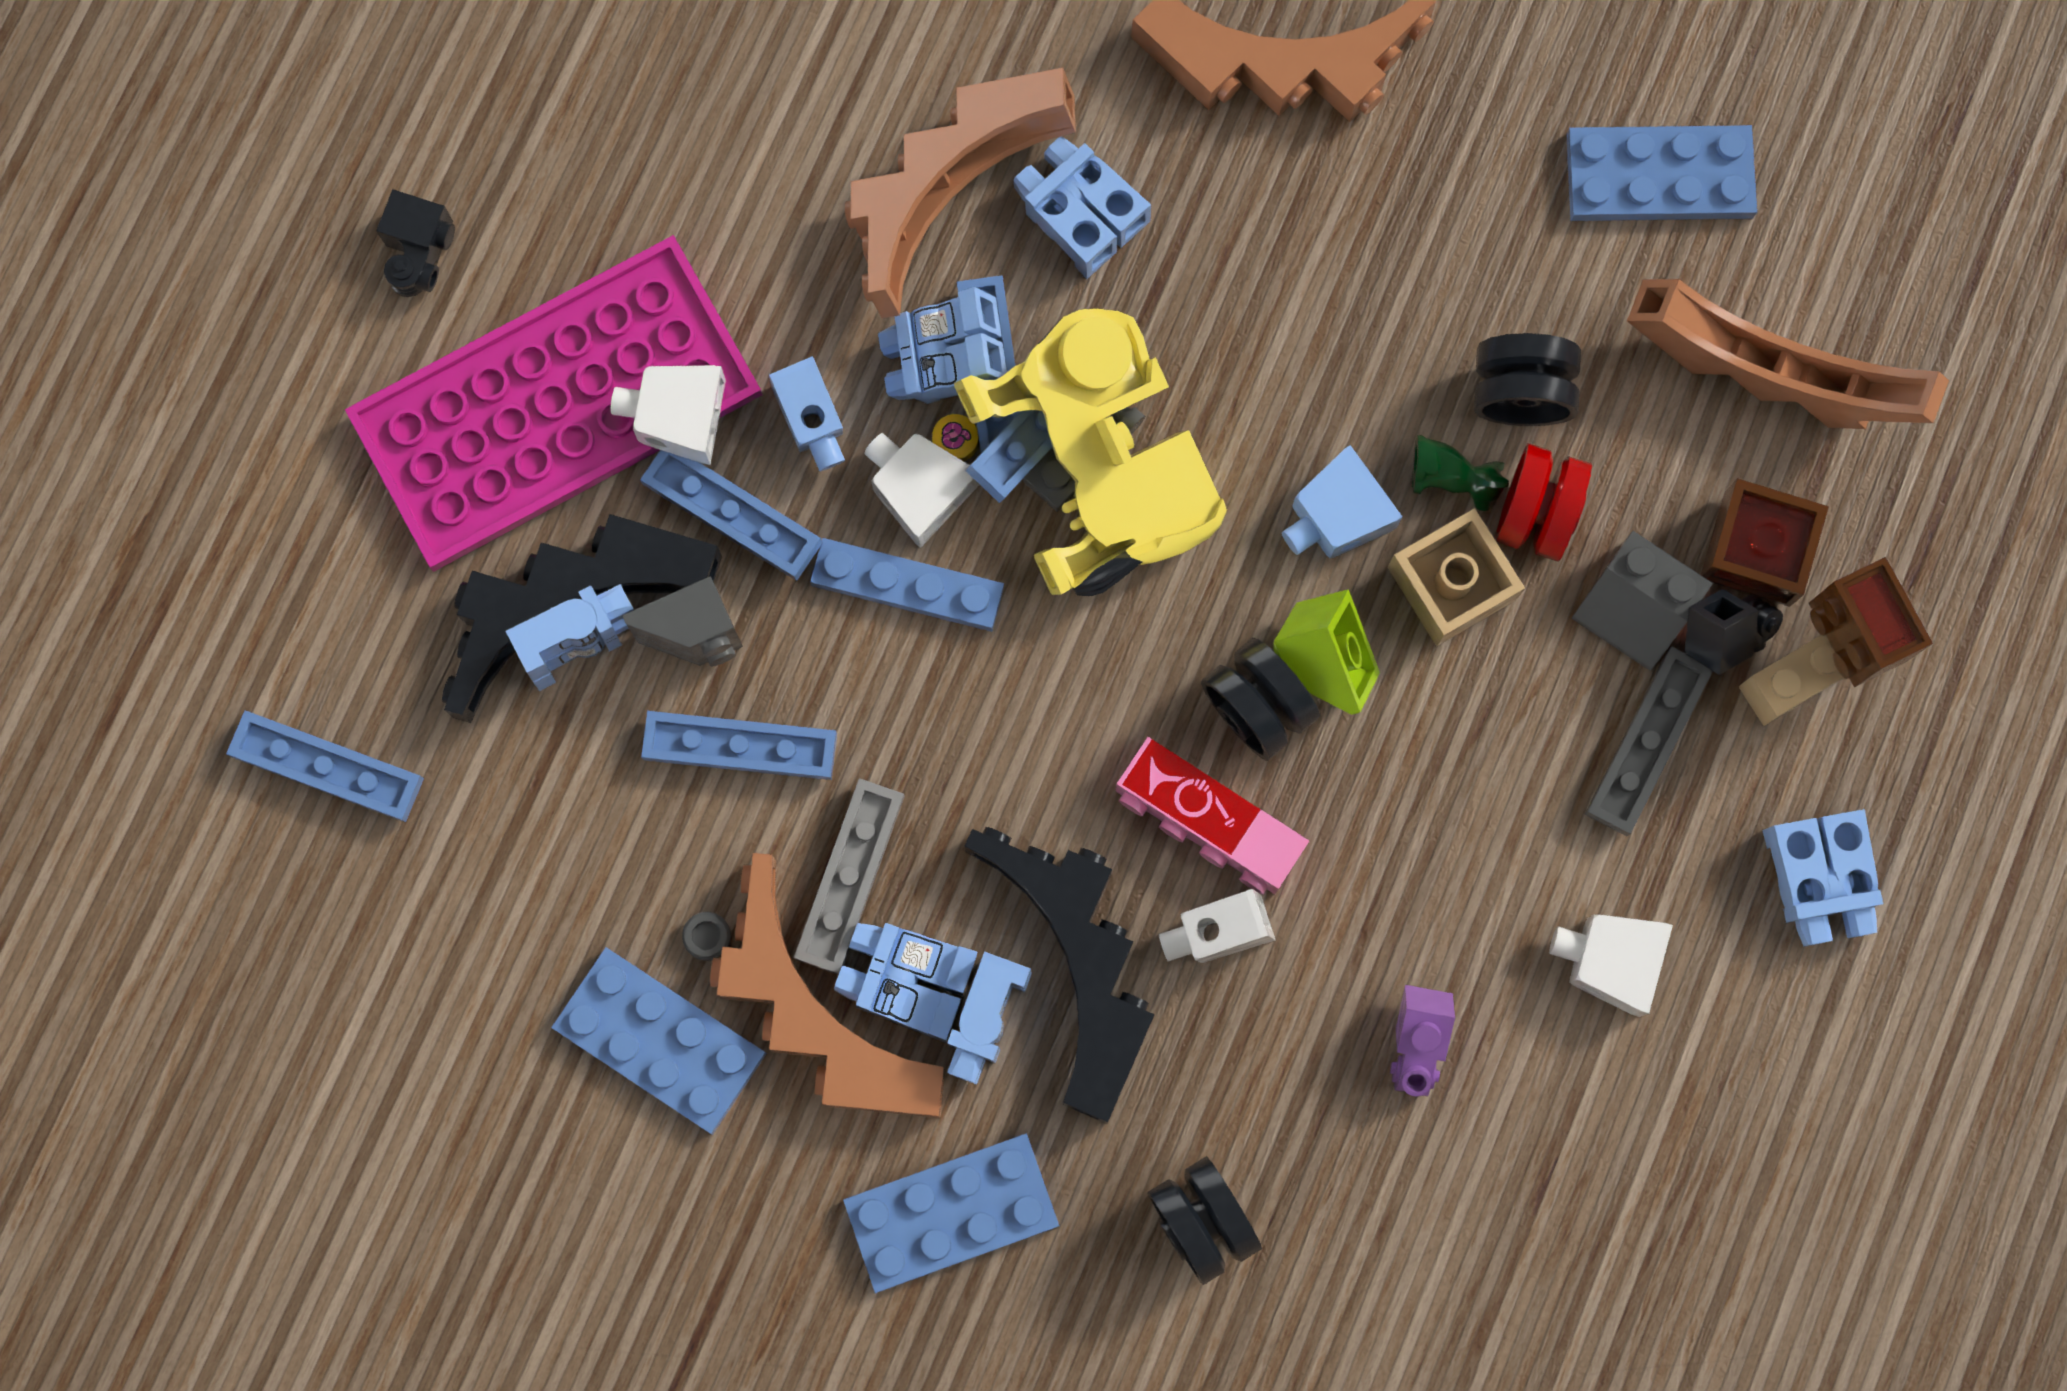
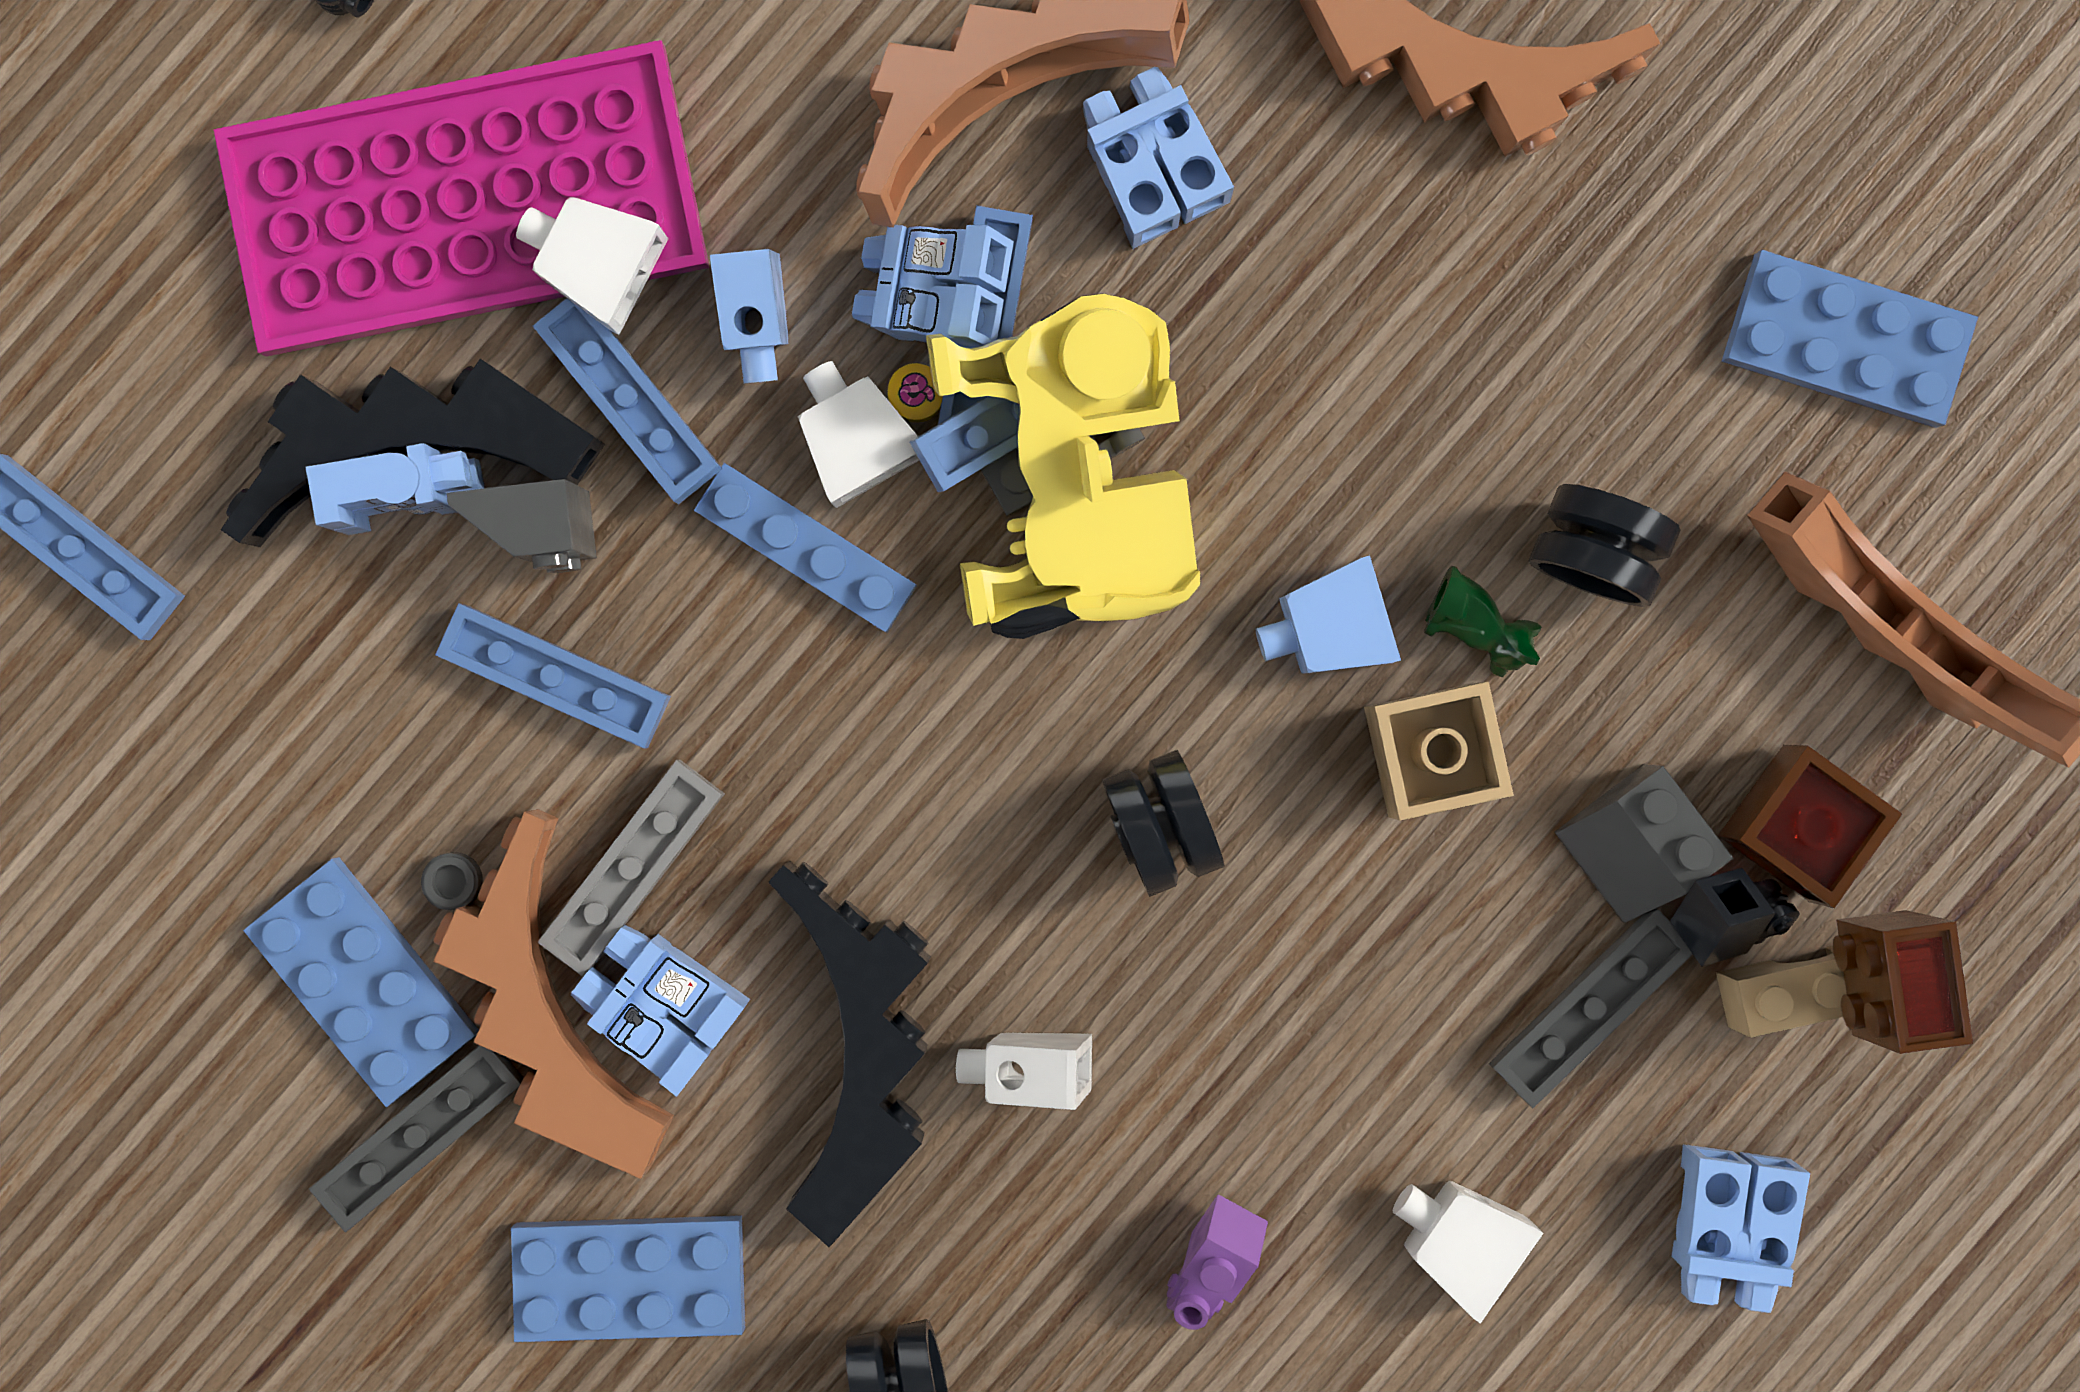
camera: 20 degrees right, 10 degrees up
light blue hips [947,951,1032,1085] -> none
brick [1115,737,1309,895] -> none
lime slope [1273,589,1380,715] -> none
red wheel [1495,443,1592,562] -> none
none -> dark grey plate [309,1045,523,1233]

